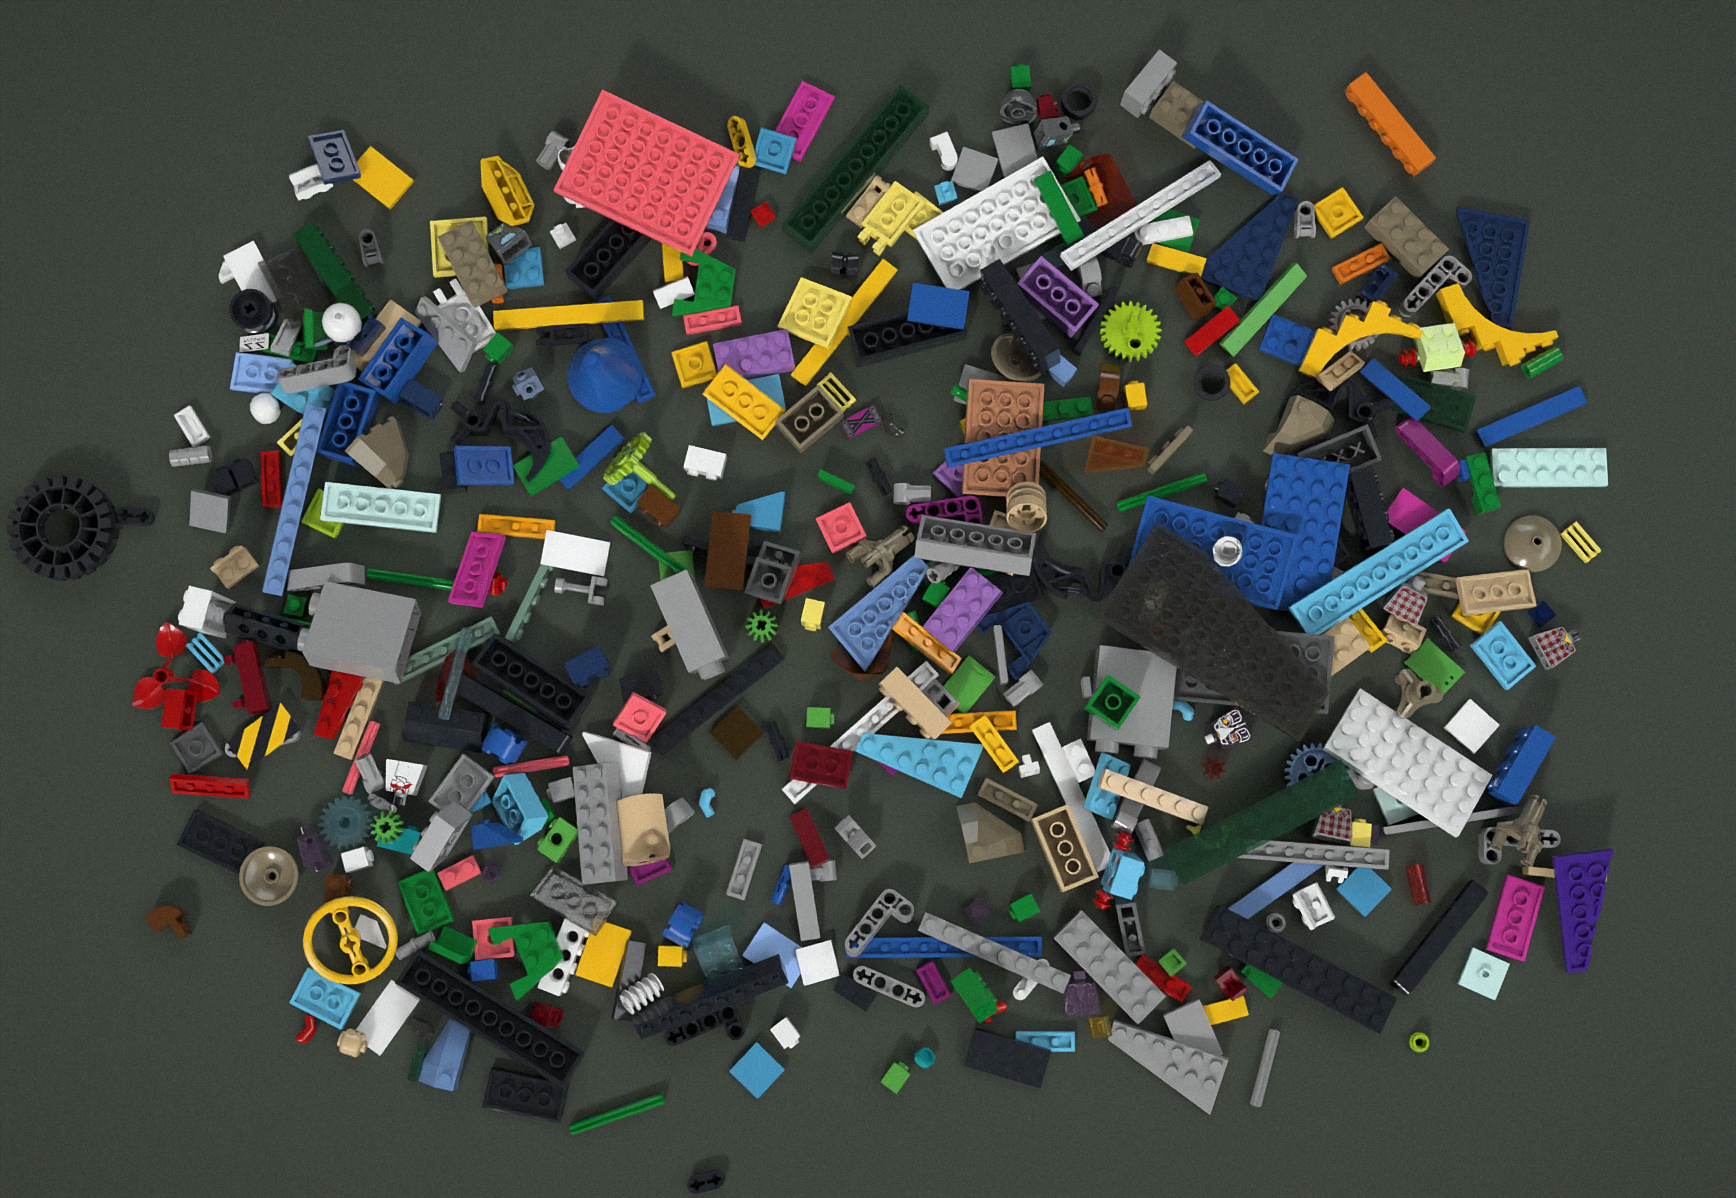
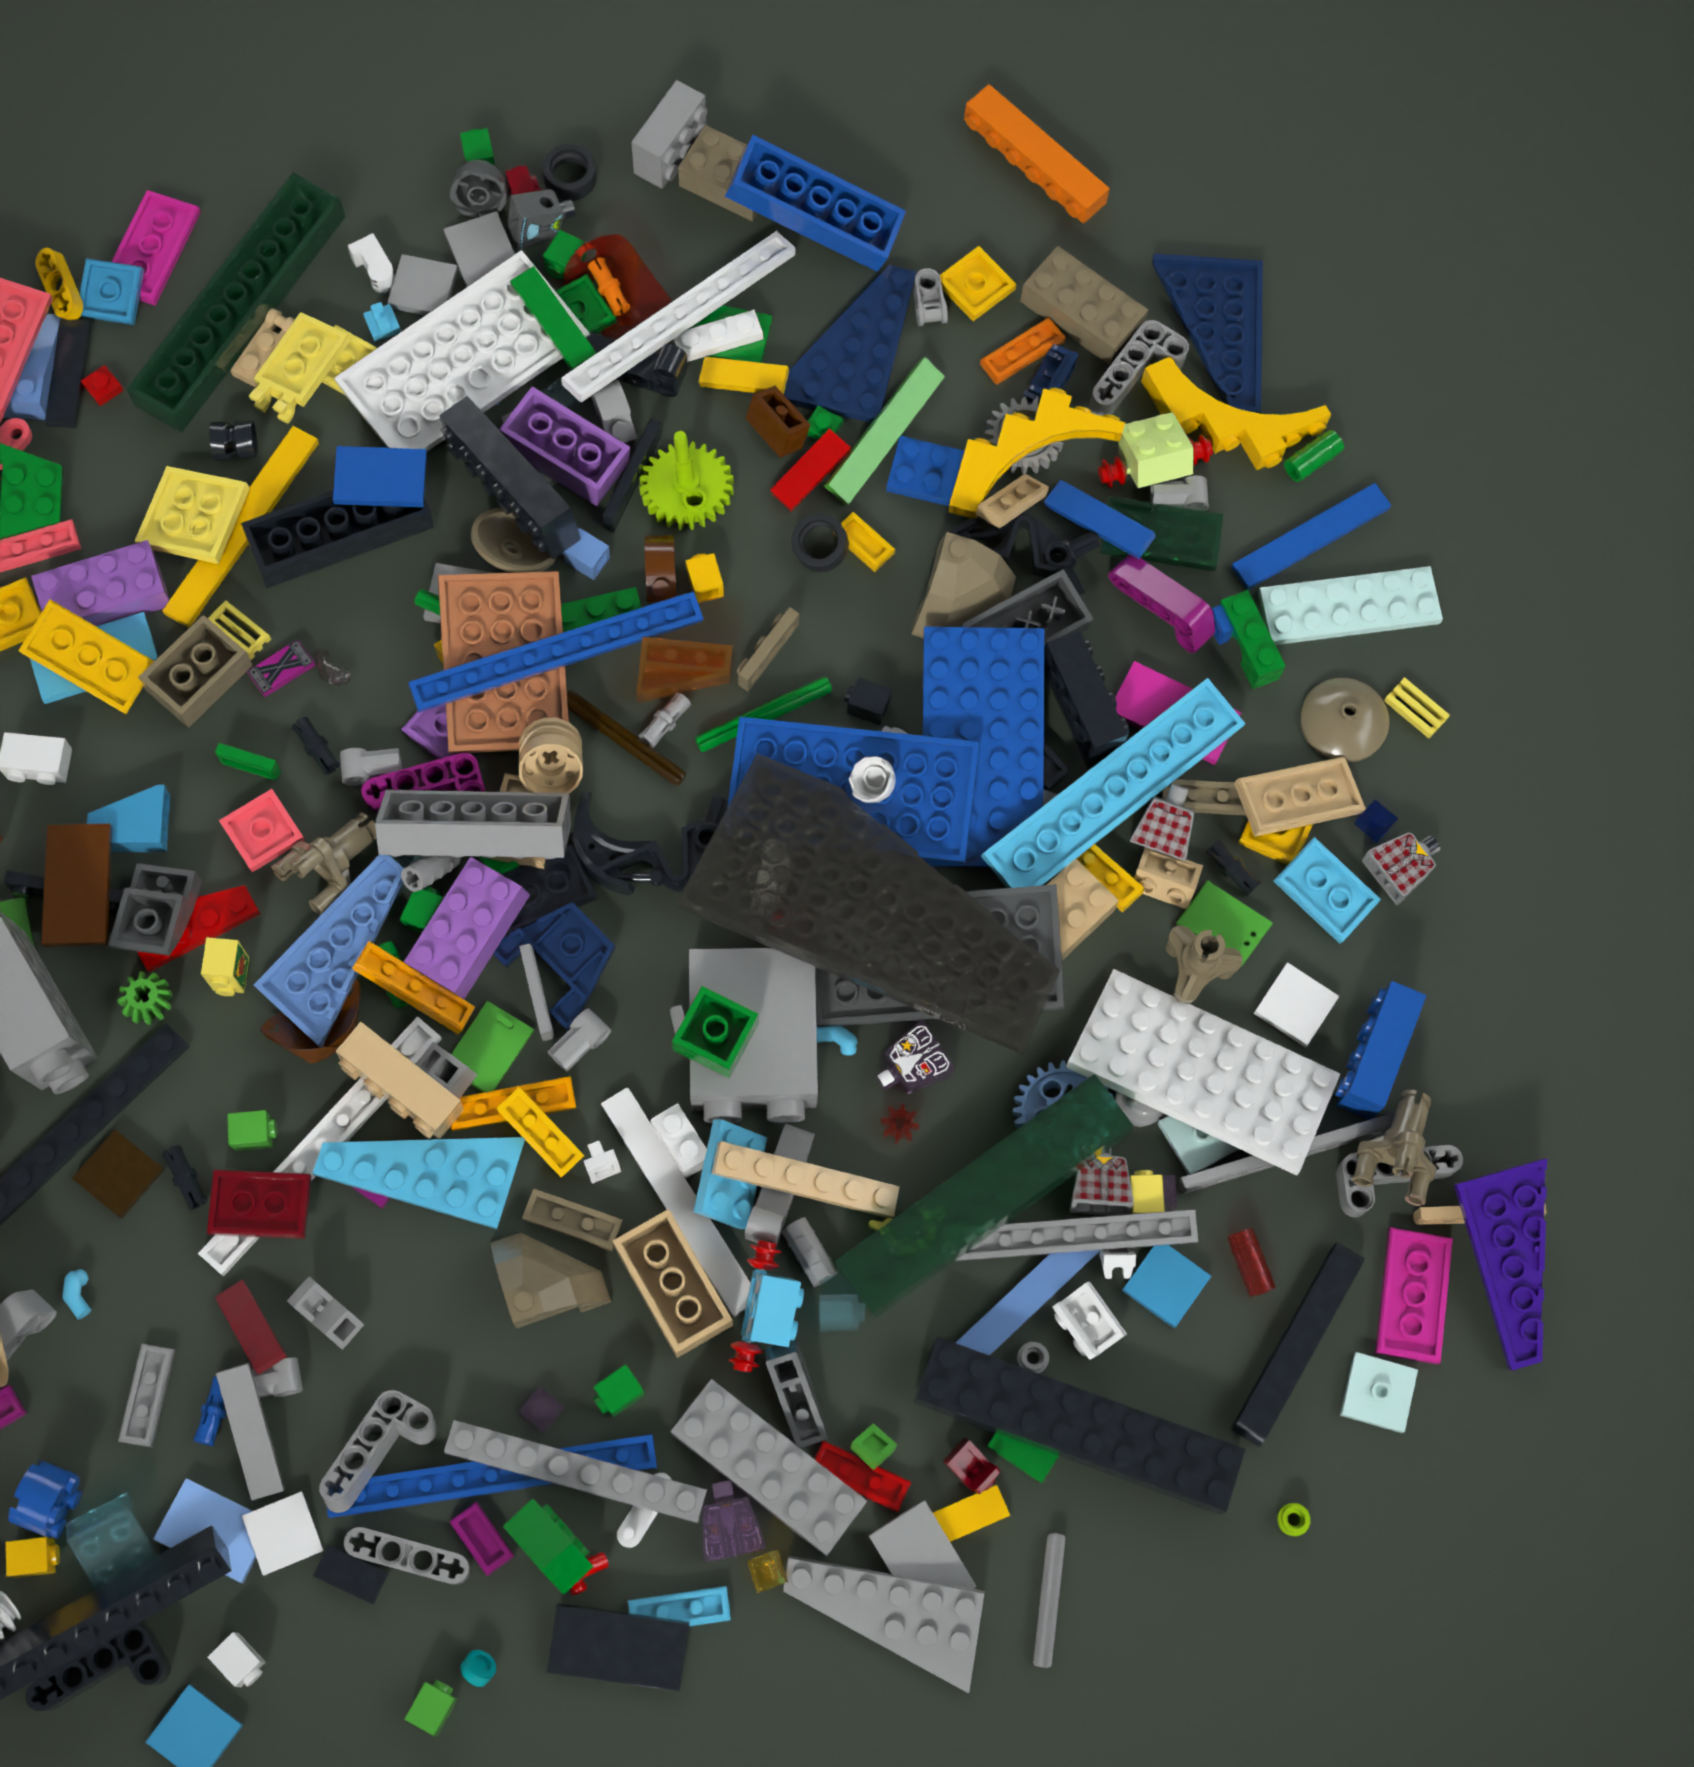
camera: 15 degrees left, 10 degrees down
none -> light grey pin [639,692,691,748]

